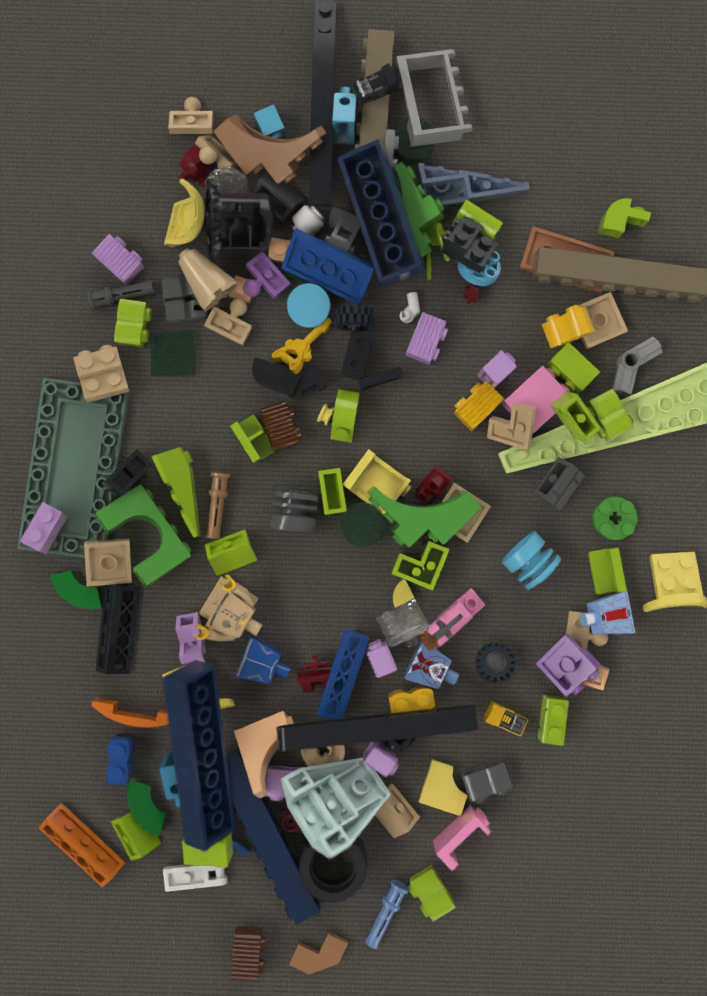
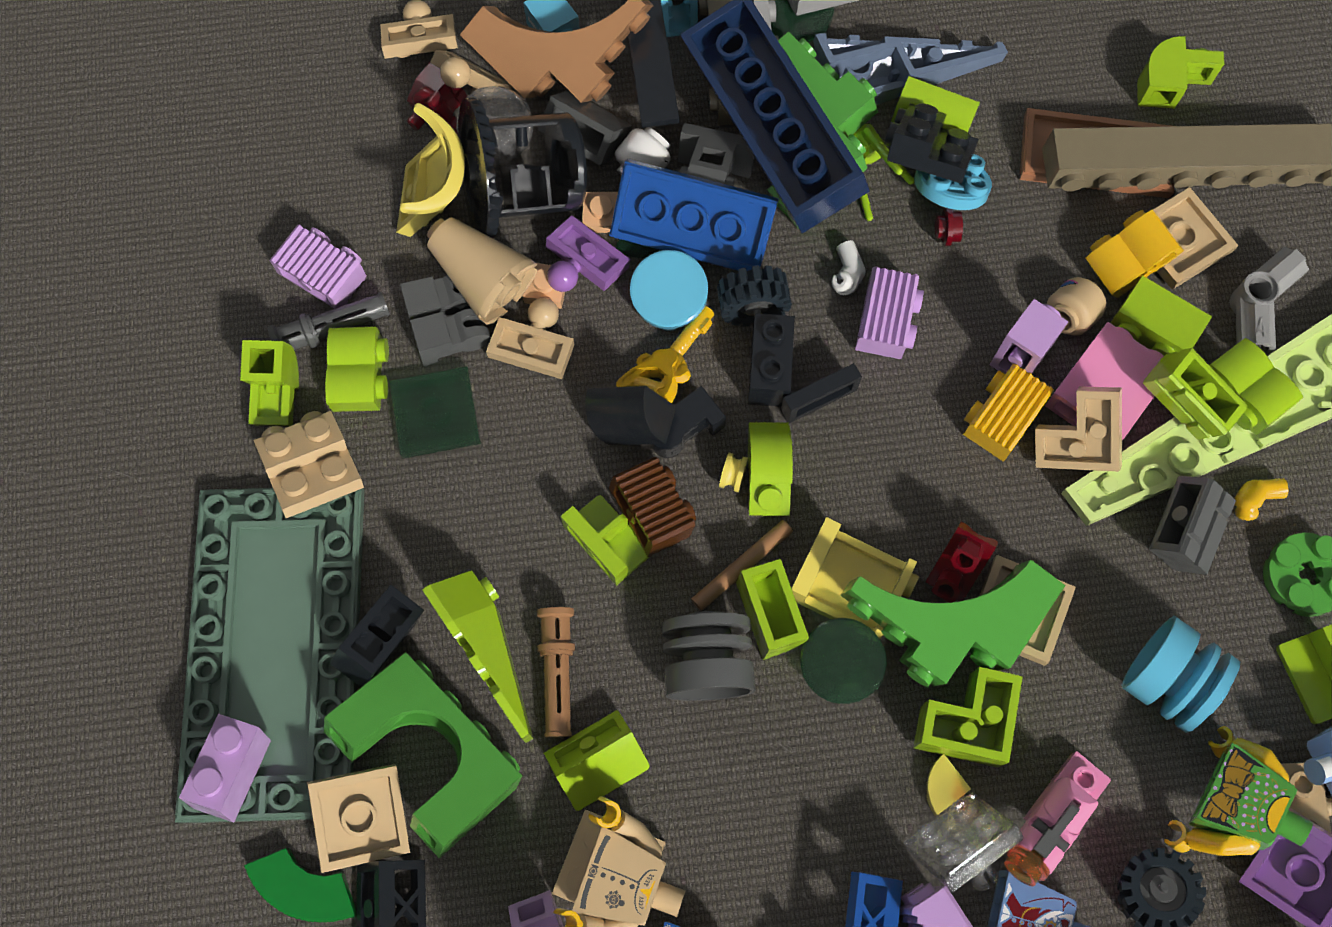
camera: 10 degrees left, 15 degrees down
none -> lime brick [240,340,299,427]
none -> medium nougat bar [691,520,793,611]
none -> tan head [1047,277,1106,336]
none -> torso [1164,726,1313,856]
none -> yellow arm [1234,478,1288,521]

